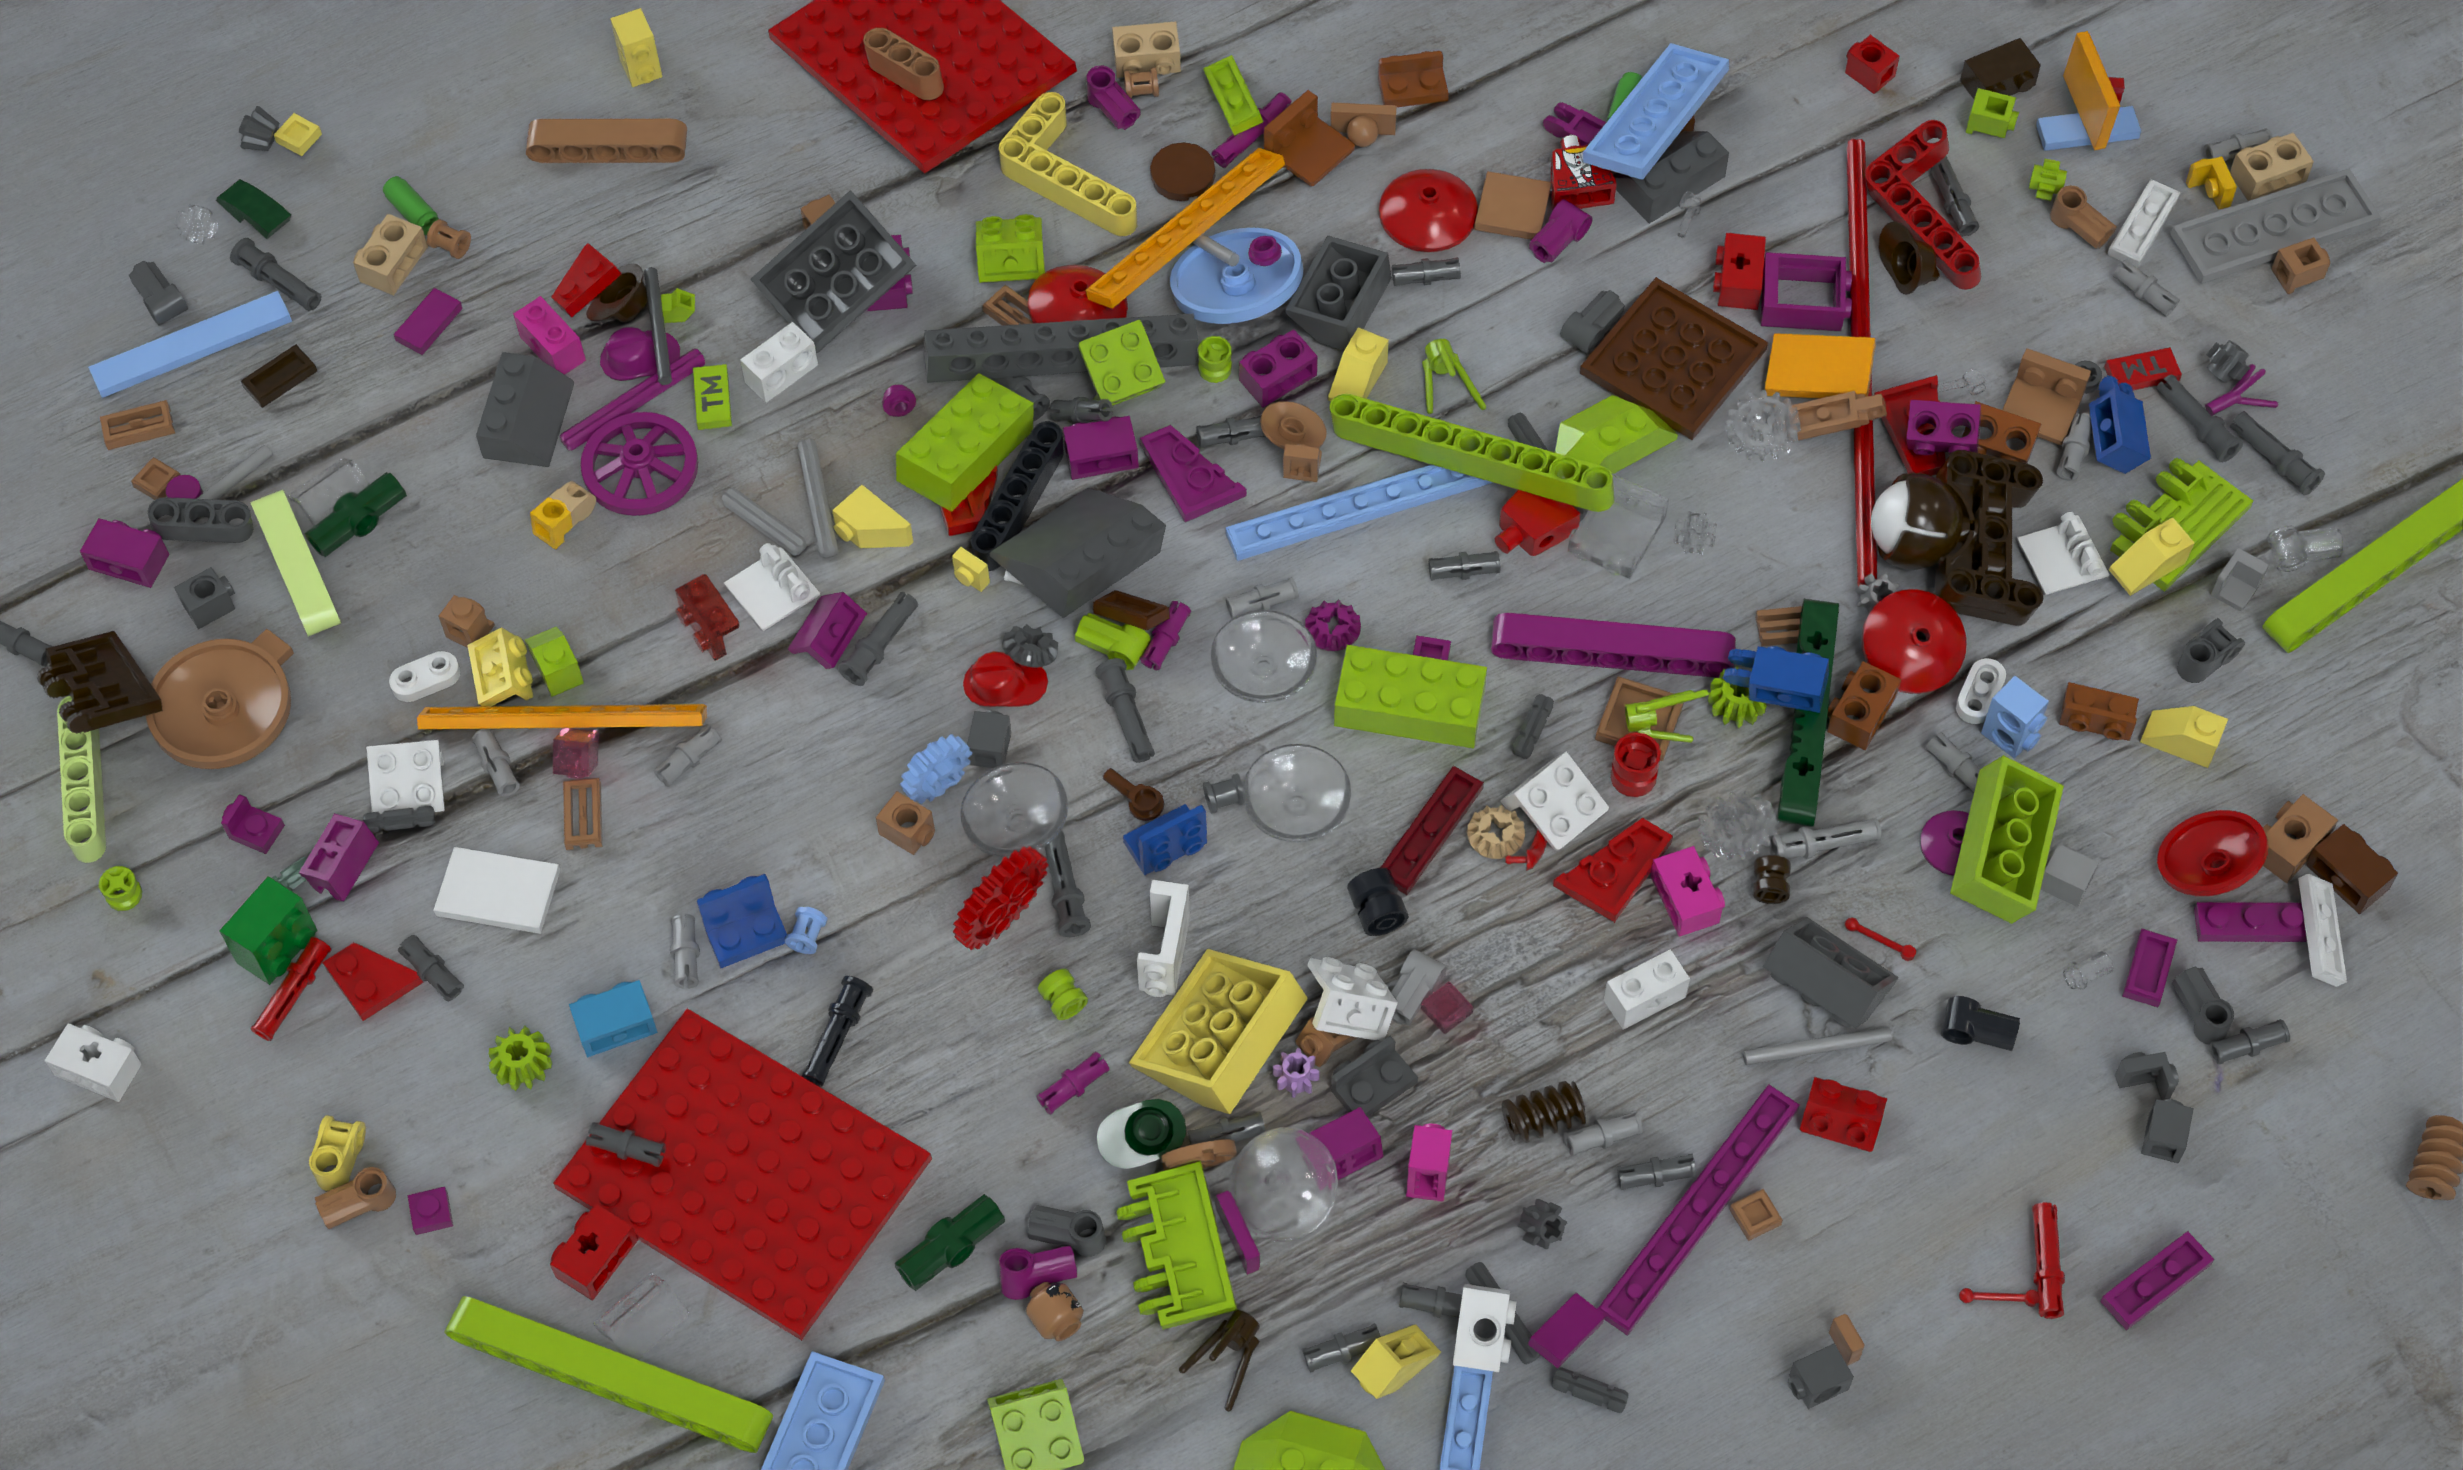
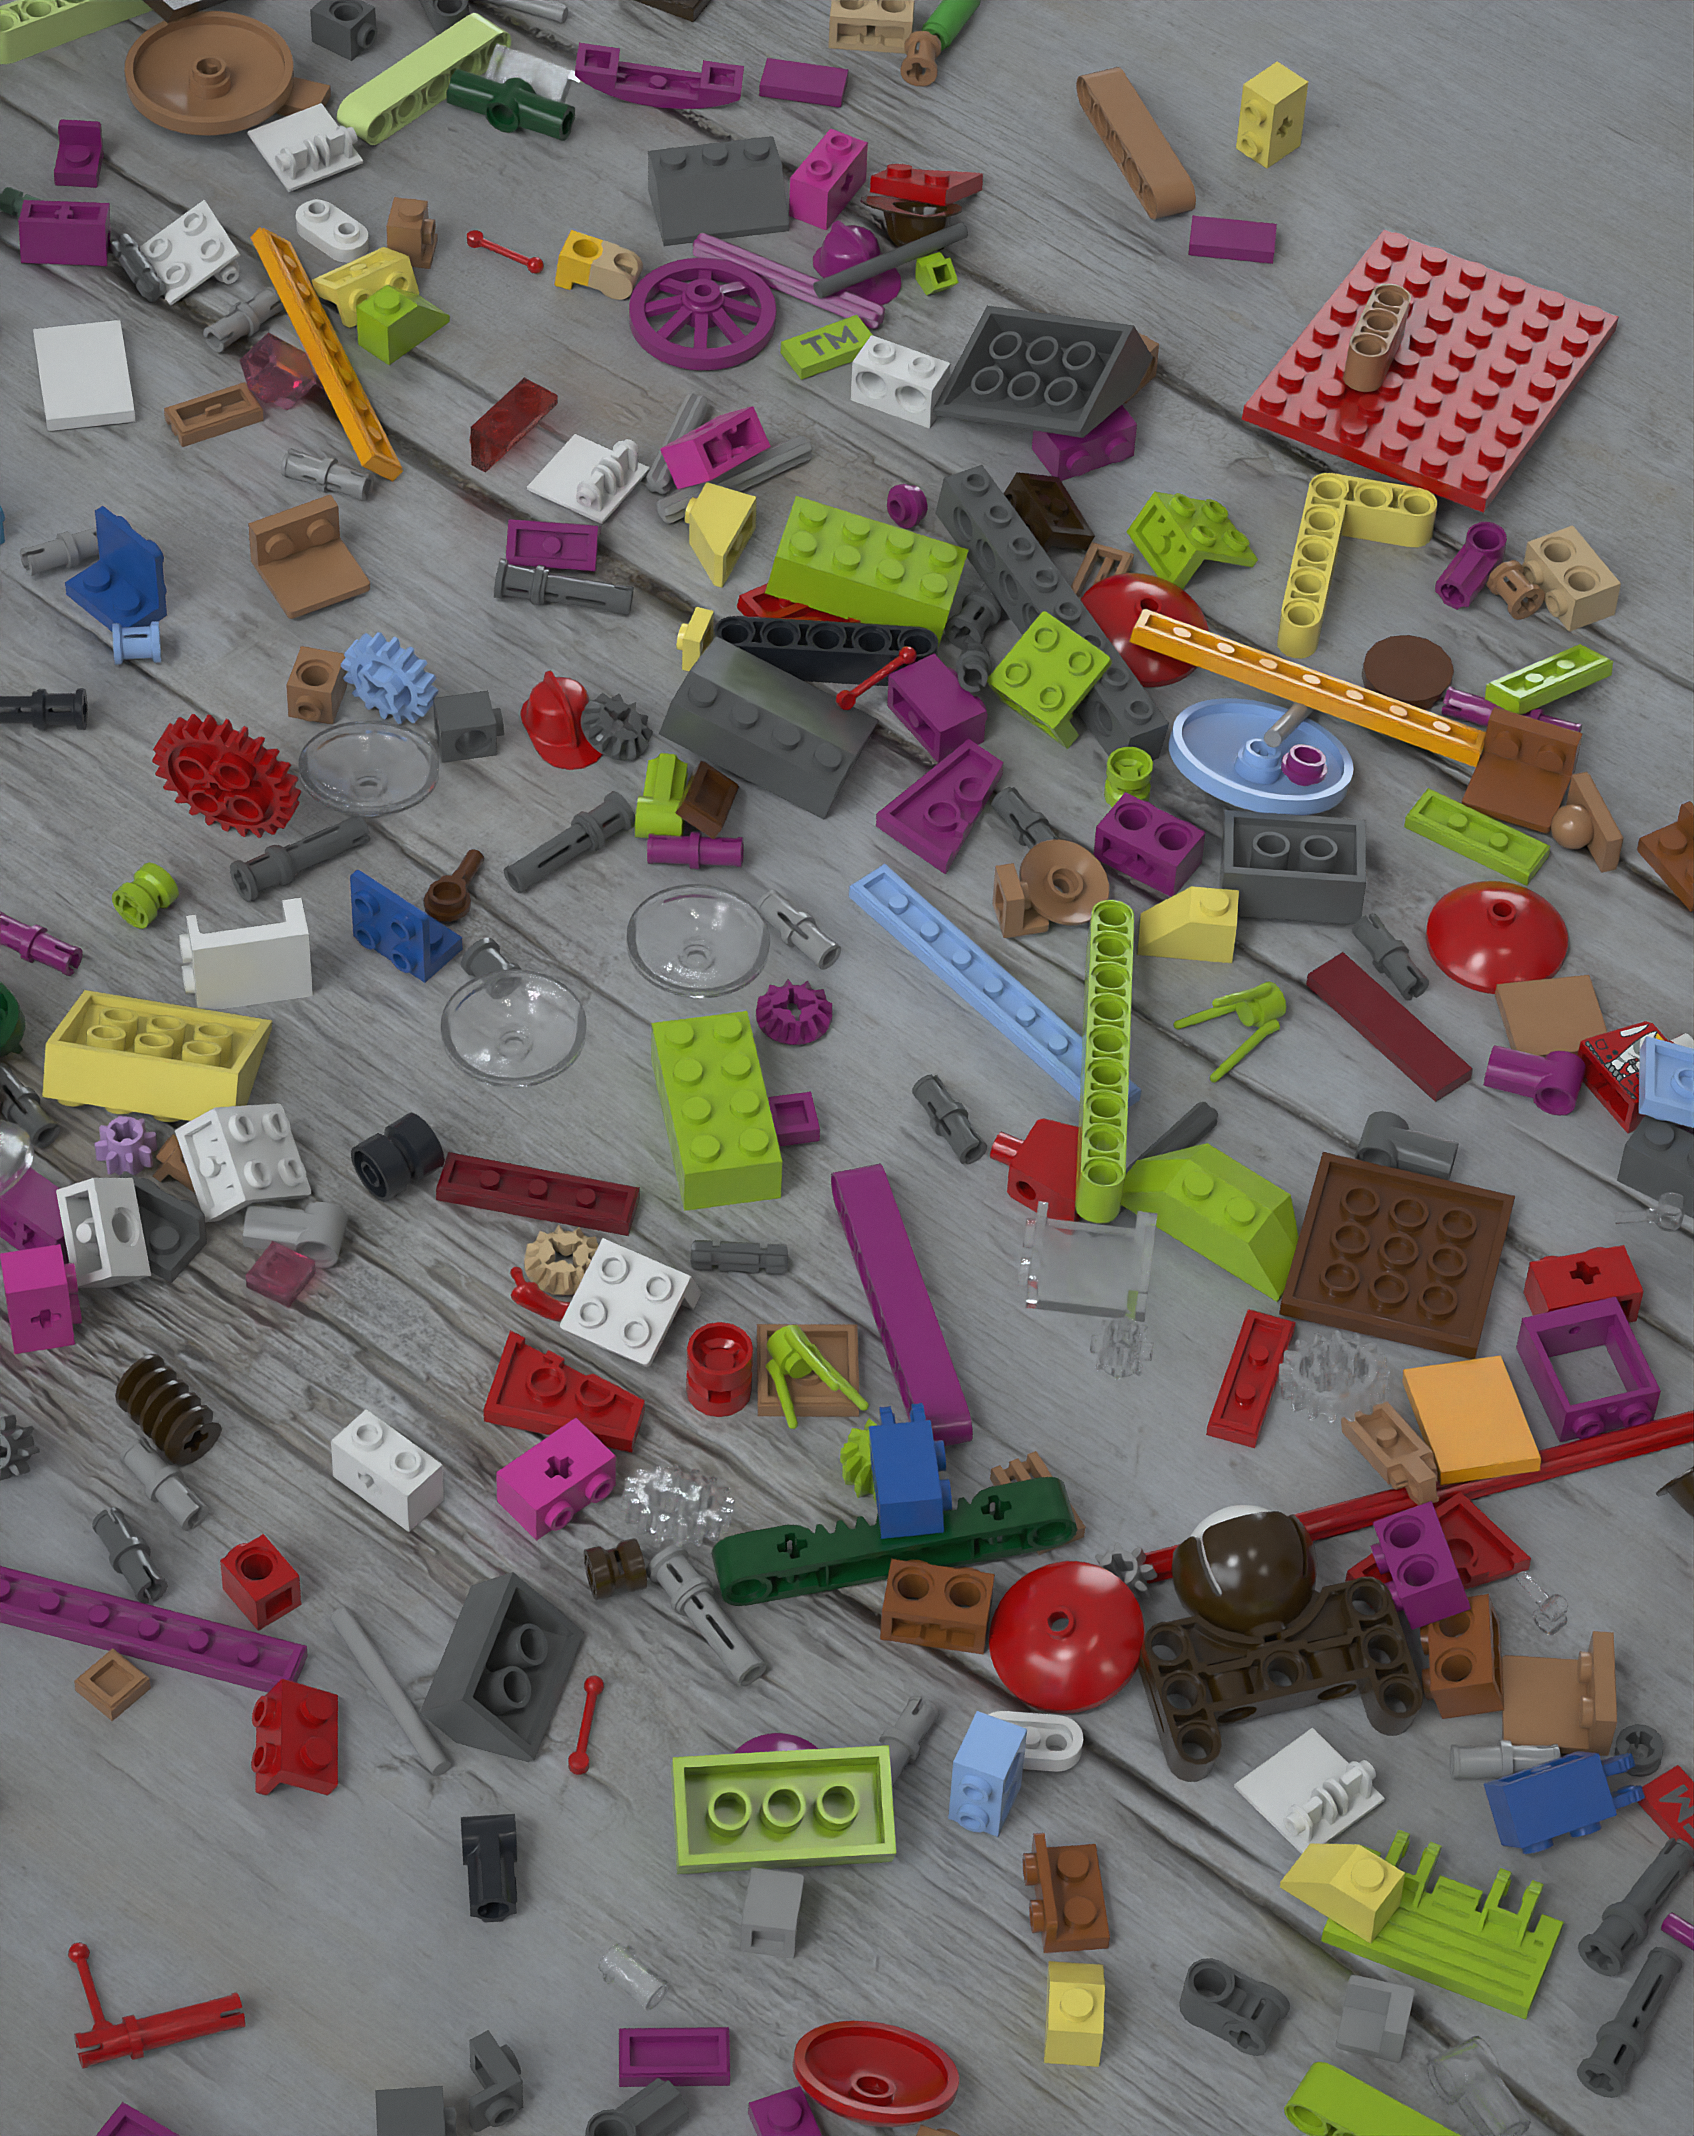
camera: 65 degrees right, 10 degrees down
none -> white brick [56,1178,151,1288]
none -> red brick [220,1534,302,1631]
none -> white hinge [248,103,363,192]
none -> medium nougat bracket [248,494,370,619]
none -> red hinge [467,230,544,274]
none -> magenta slope [574,42,744,109]
none -> dark pink brick [660,406,771,489]
none -> red hinge [836,646,917,710]
none -> dark brown bracket [1003,472,1095,554]
none -> magenta tile [1188,215,1277,264]
none -> red tile [1206,1309,1296,1448]
none -> dark red tile [1306,952,1473,1102]
none -> lime tile [1404,788,1551,886]

